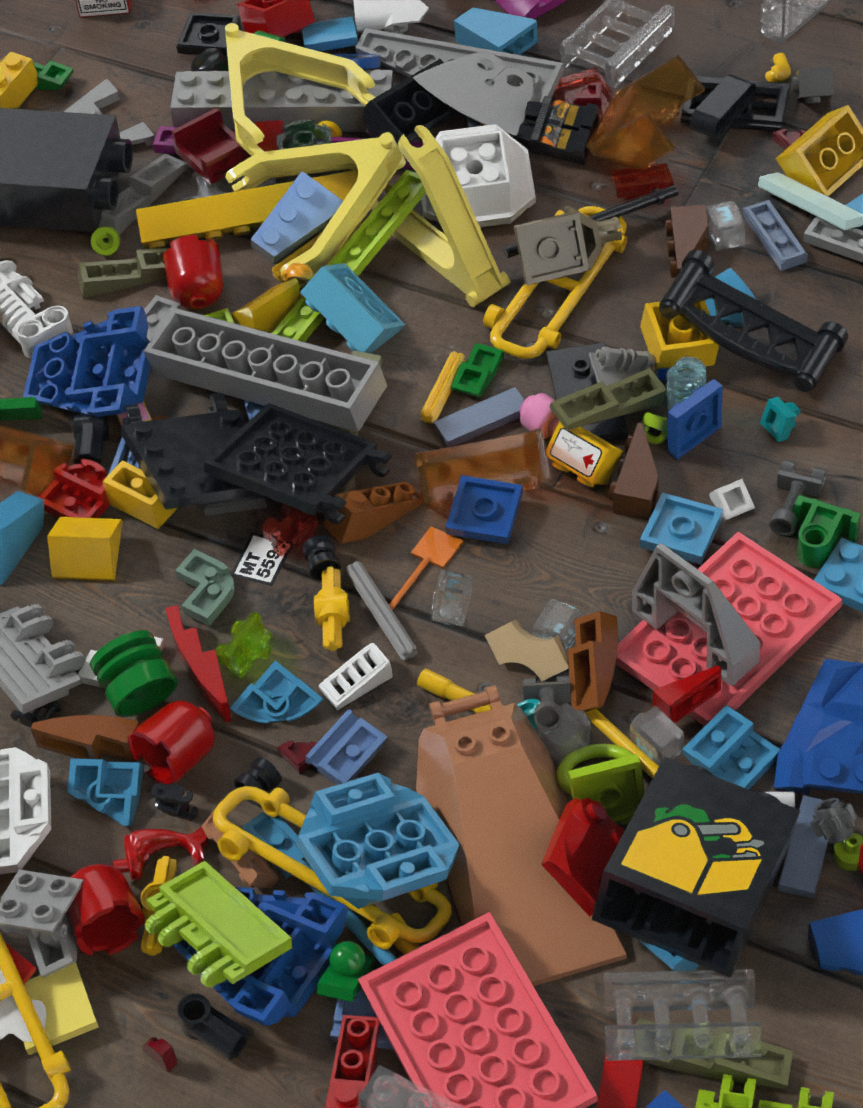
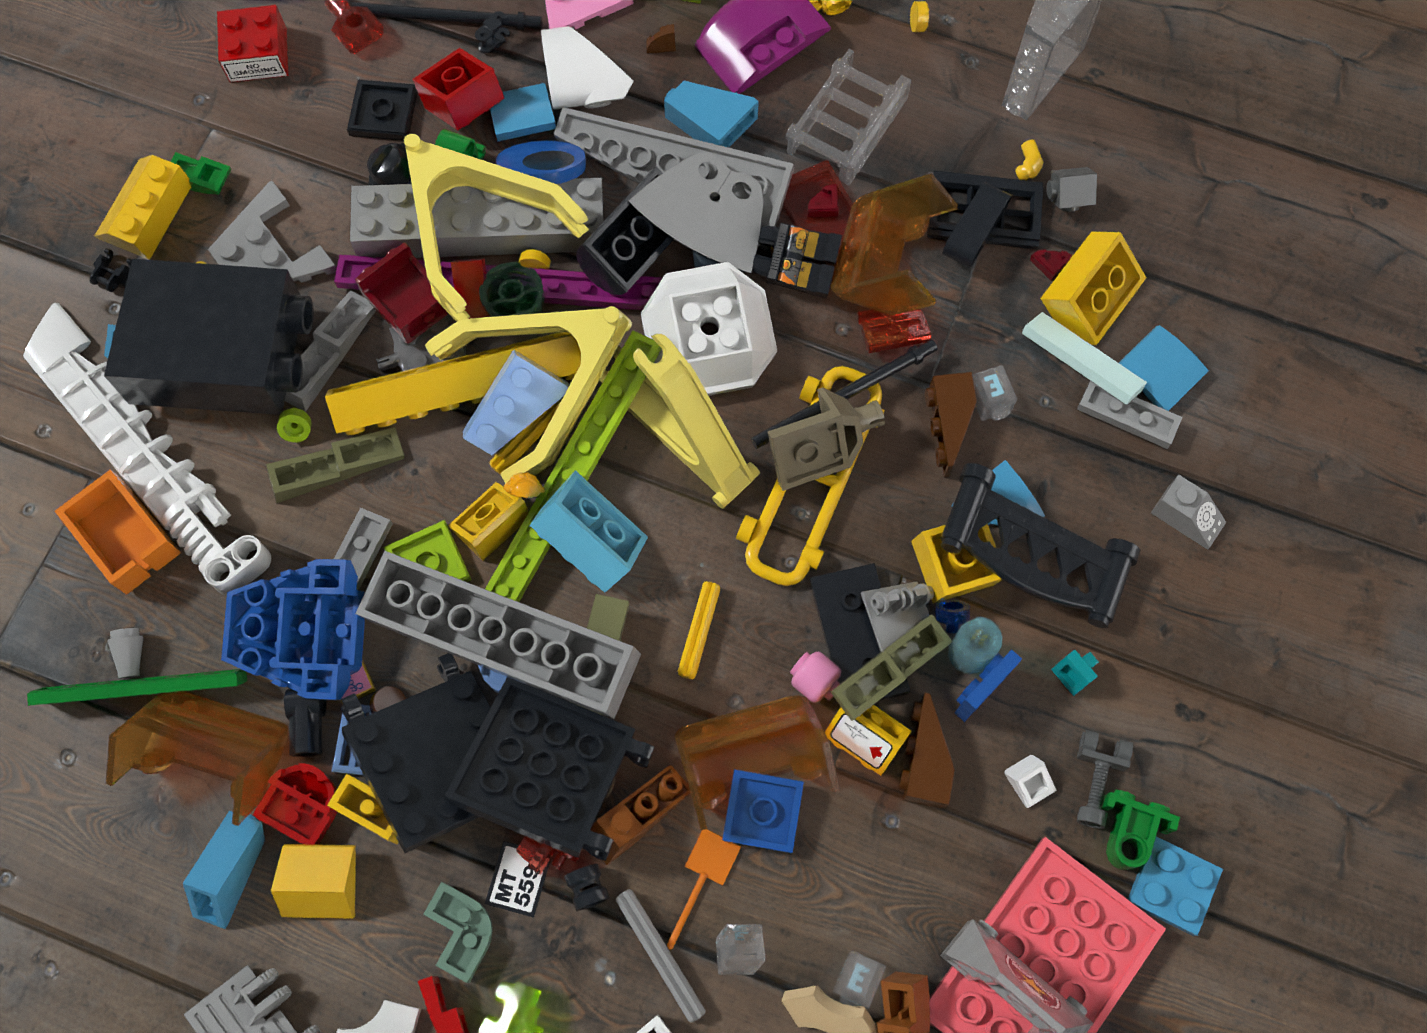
camera: 10 degrees left, 20 degrees up
red cylinder [163,235,224,310] -> none
yellow axle [314,566,350,652] -> none
sand blue tile [434,387,524,449] -> none
green slope [451,343,505,398] -> none
dark azure plate [640,492,723,565] -> none
lime tile [641,412,668,444] -> none
sand blue tile [743,200,808,271] -> none

